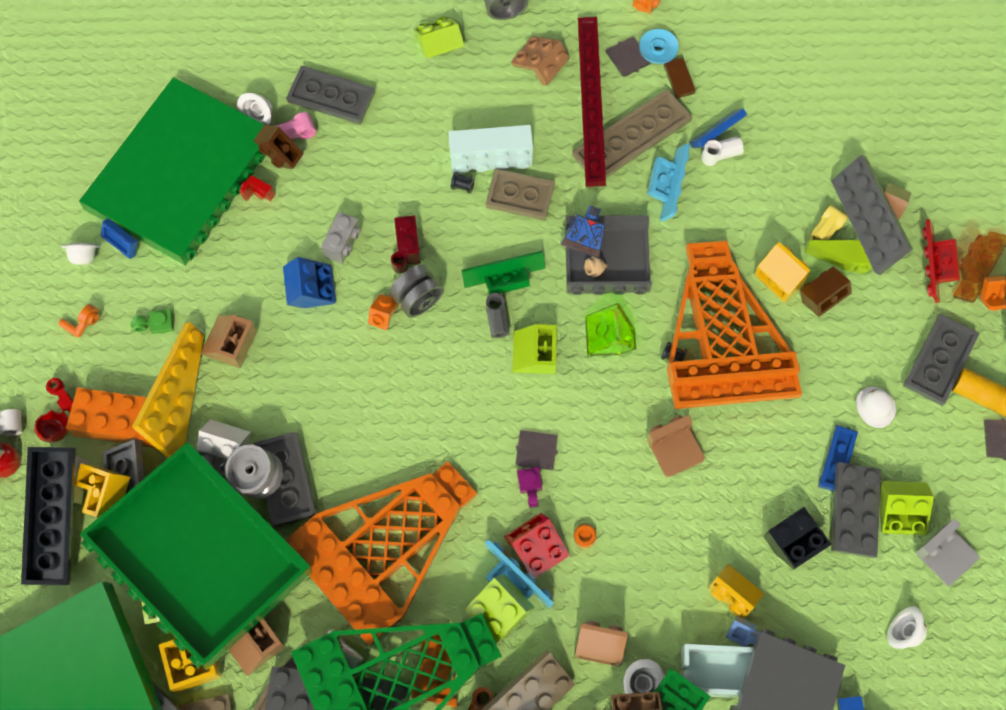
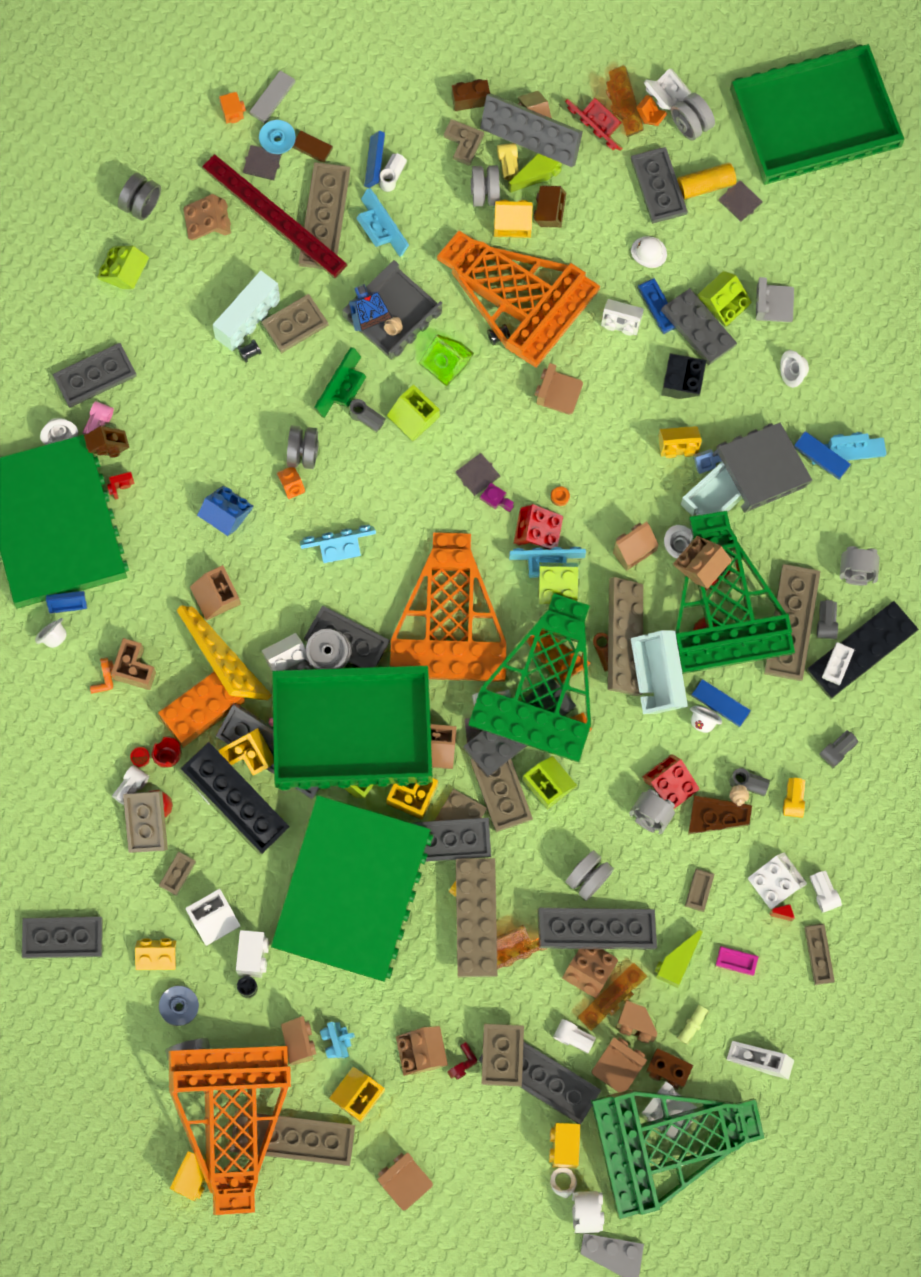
camera: 50 degrees left, 5 degrees up
red plate [46,378,73,412] -> none
bright green plate [131,309,173,334] -> none
light grey brick [321,212,361,264] -> none
dark red hinge [391,215,421,273] -> none
none -> medium nougat brick [111,638,156,690]
none -> red tile [130,747,150,768]
none -> light grey tile [250,71,295,124]
none -> medium azure bracket [300,525,376,563]
none -> dark tan plate [444,119,484,166]
none -> reddish brown brick [451,79,490,111]
none -> light grey wheel [471,165,500,207]
none -> white slope [601,299,644,336]

